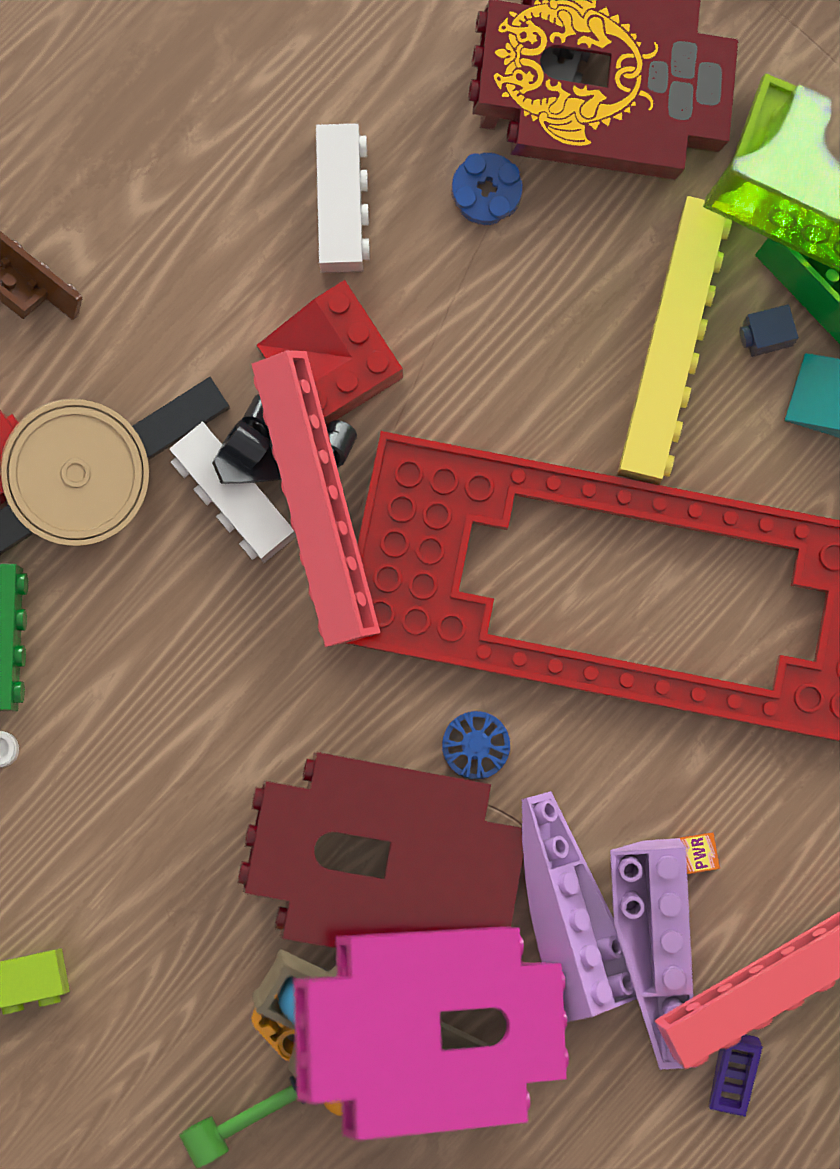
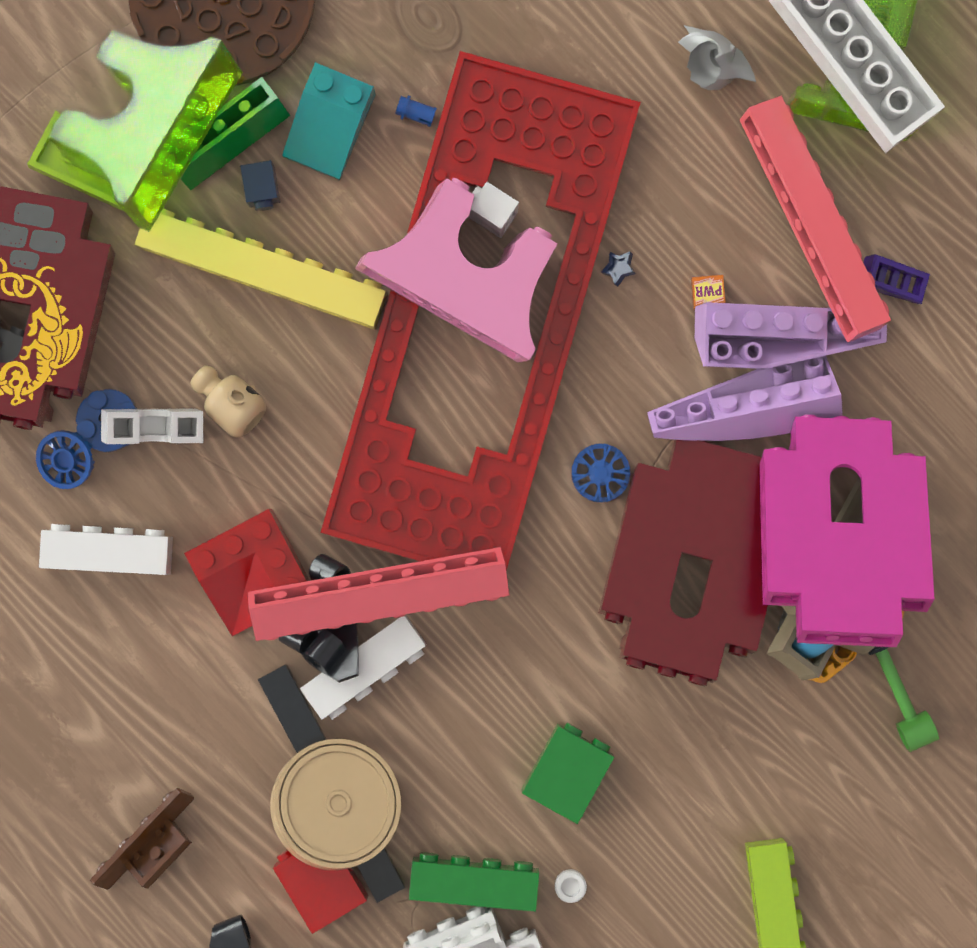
camera: 90 degrees left, 5 degrees up
none -> blue wheel [36,430,95,489]
none -> white arch [101,409,203,444]
none -> tan piece [190,366,266,438]
none -> bright pink piece [355,178,557,362]
none -> white brick [469,182,519,238]
none -> green brick [521,722,614,824]
none -> piece [601,251,636,287]

